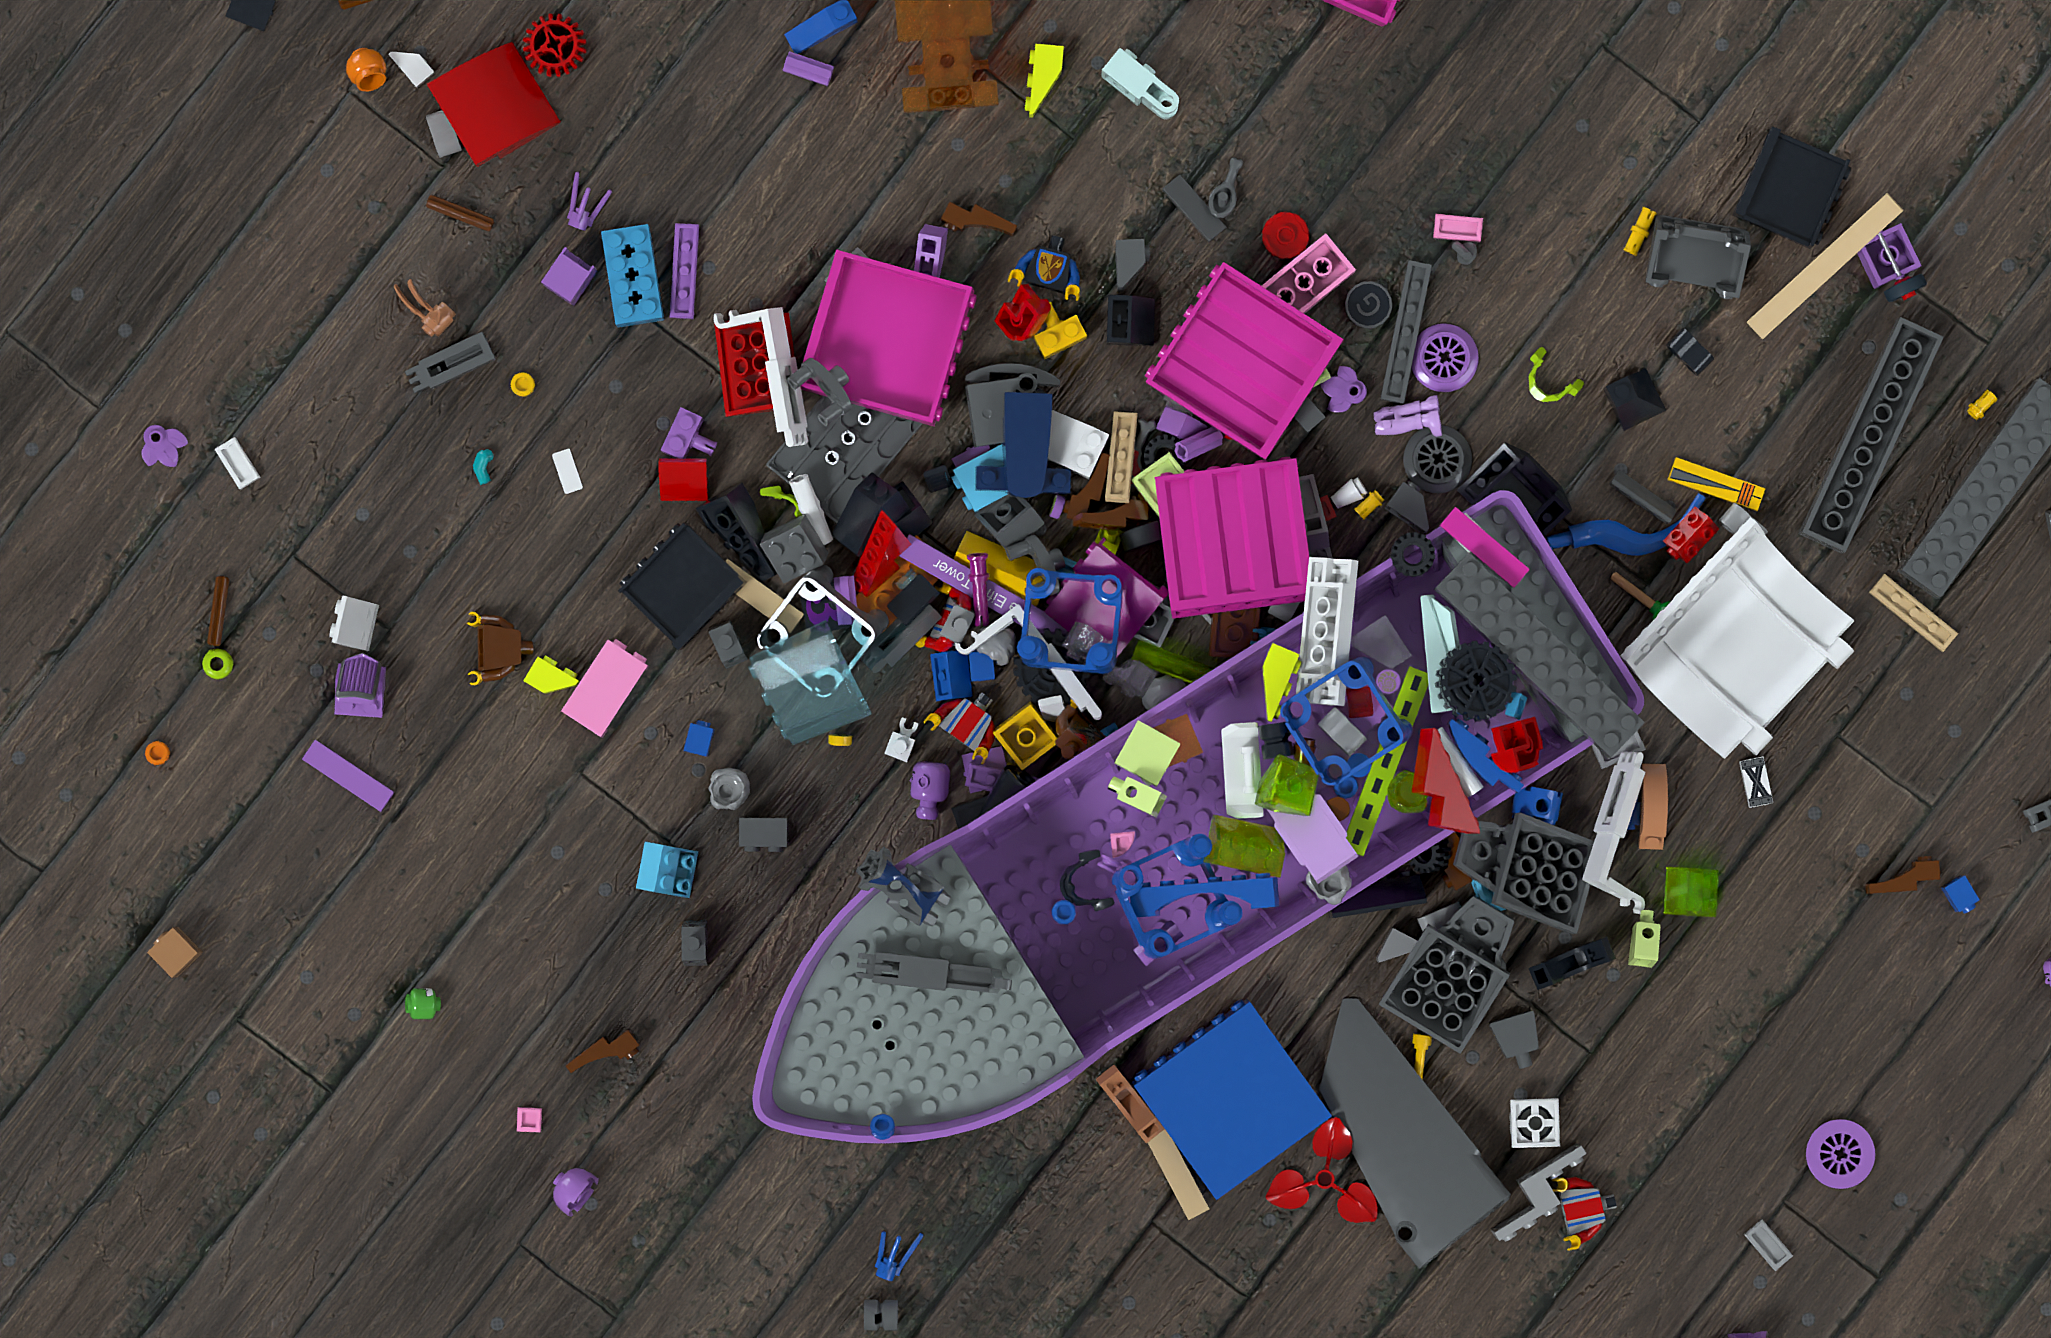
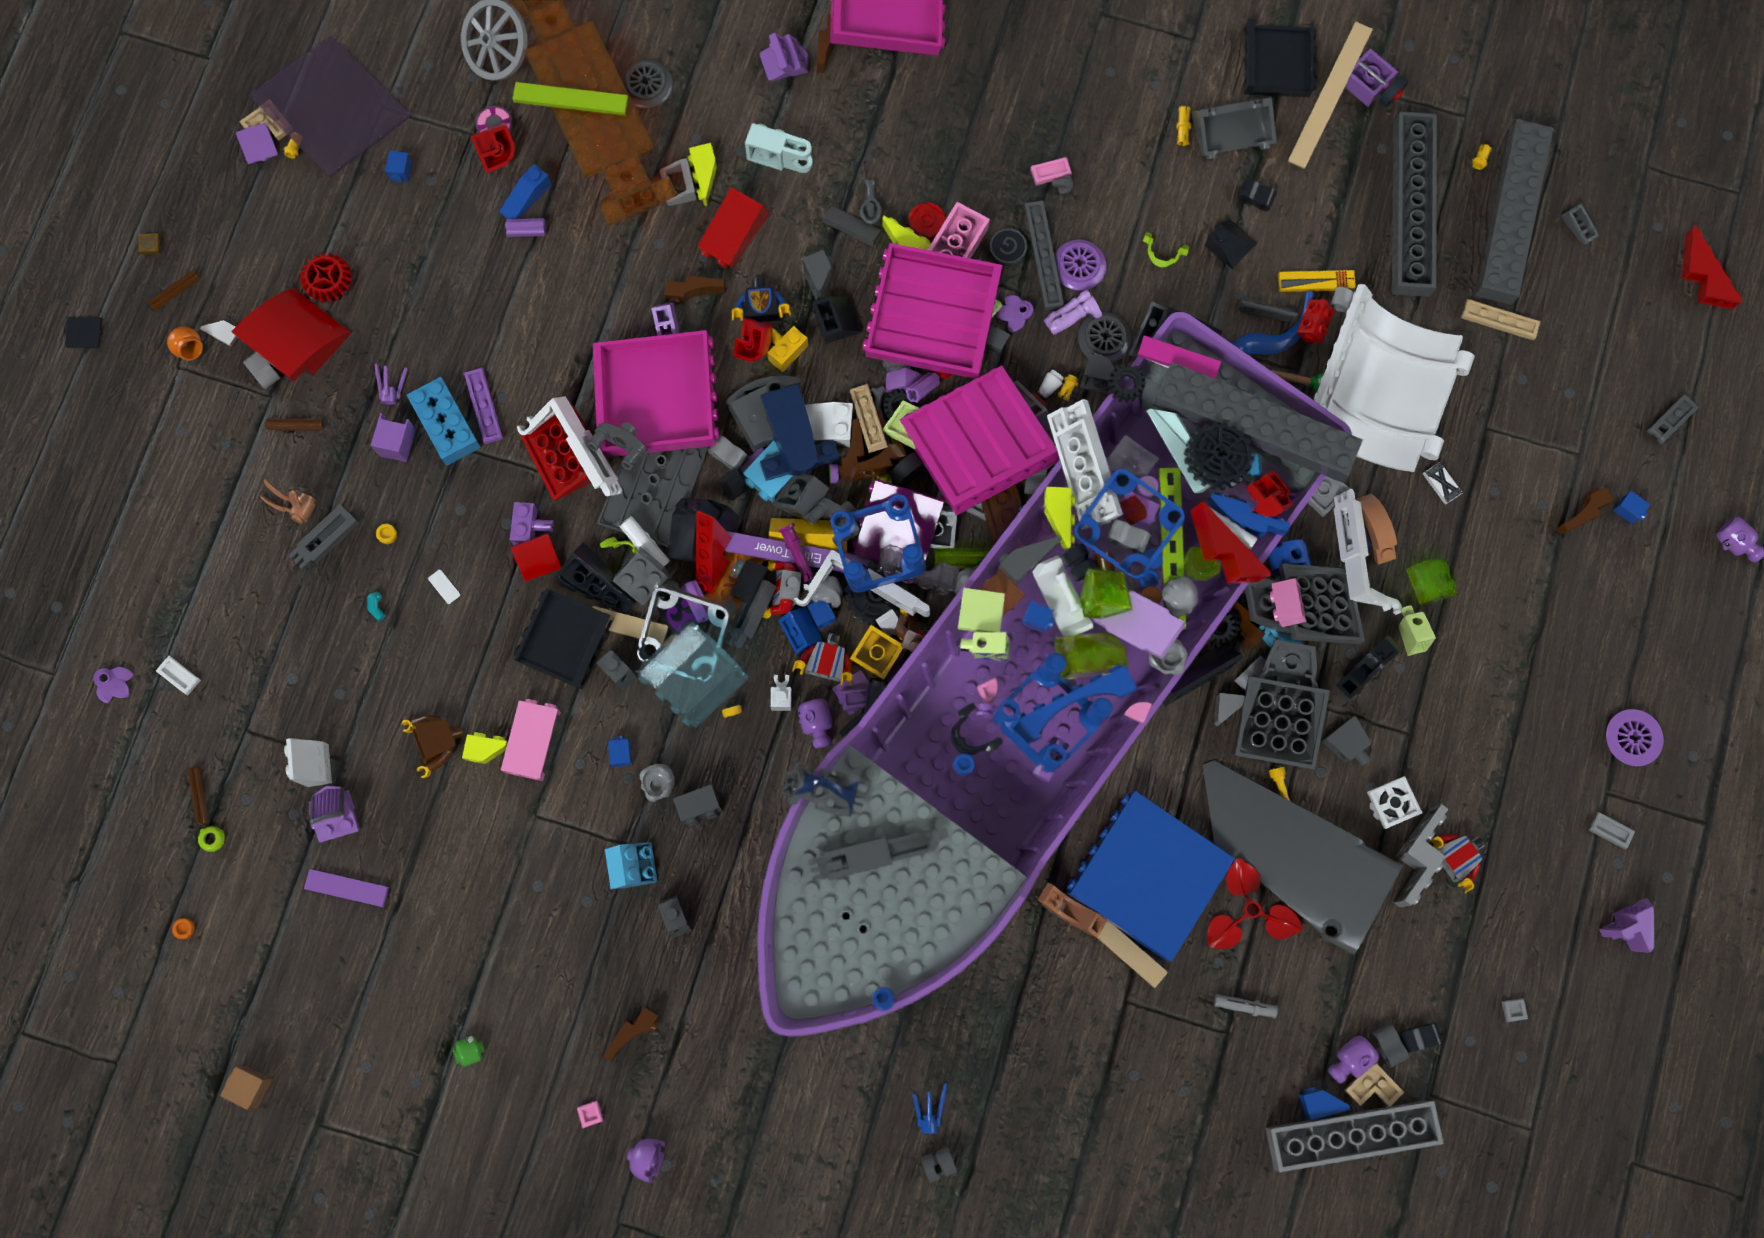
camera: 25 degrees left, 10 degrees down
none -> light grey tile [659,158,696,206]
none -> red slope [697,187,770,268]
none -> light grey axle [708,435,748,470]
none -> neon yellow slope [882,216,932,250]
none -> dark grey slope [998,536,1061,586]
none -> blue brick [1021,601,1055,633]
none -> bright pink tile [1124,702,1152,724]
none -> light grey hair [1161,577,1198,617]
none -> light grey pin [1214,993,1278,1019]
none -> bright pink brick [1270,578,1306,627]

